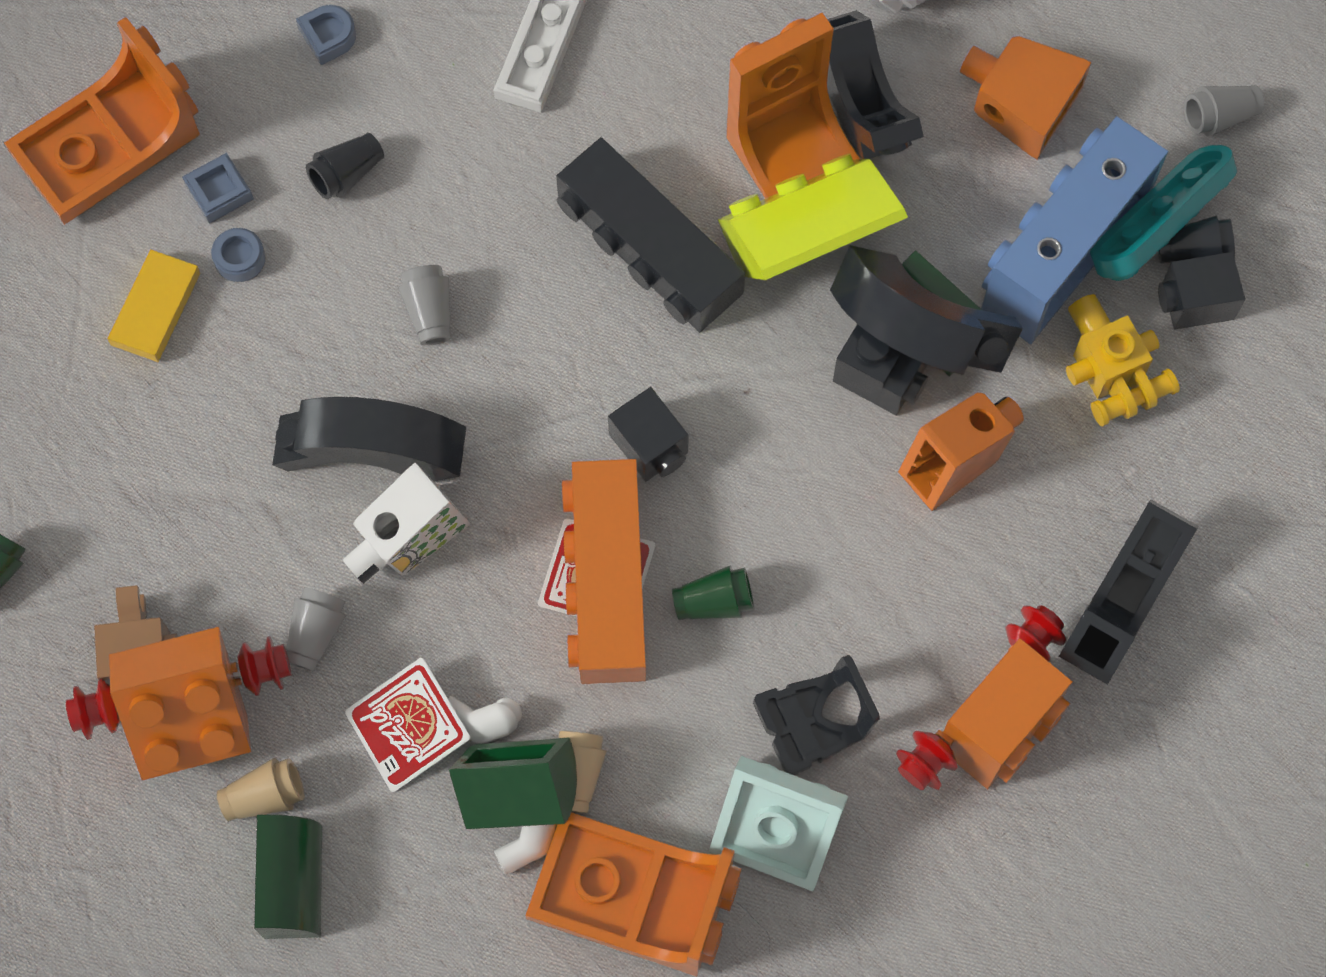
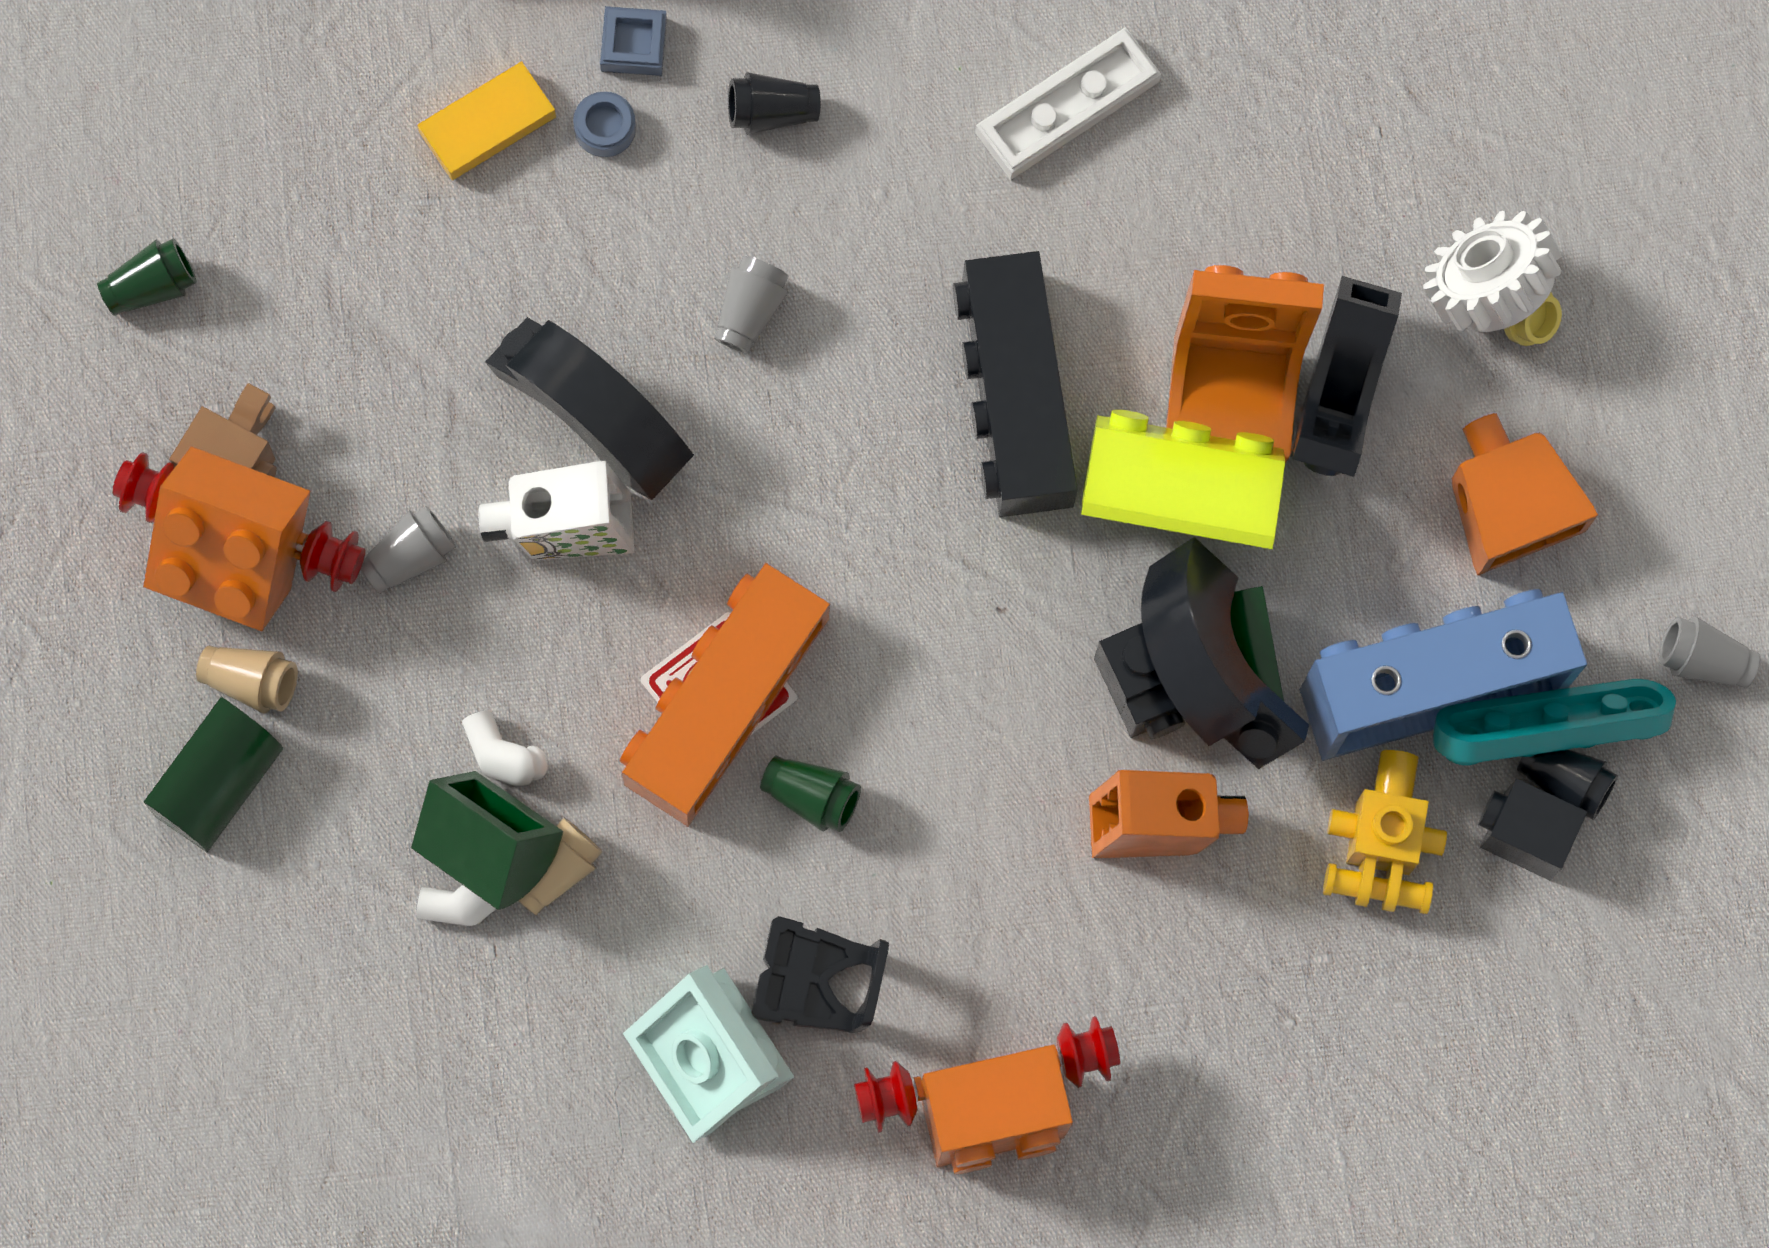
camera: 30 degrees right, 5 degrees up
sticker [345,658,470,792] -> none
orange bracket [525,812,742,977] -> none
black brick [608,386,689,482] -> none
black arch [1058,499,1199,685] -> none

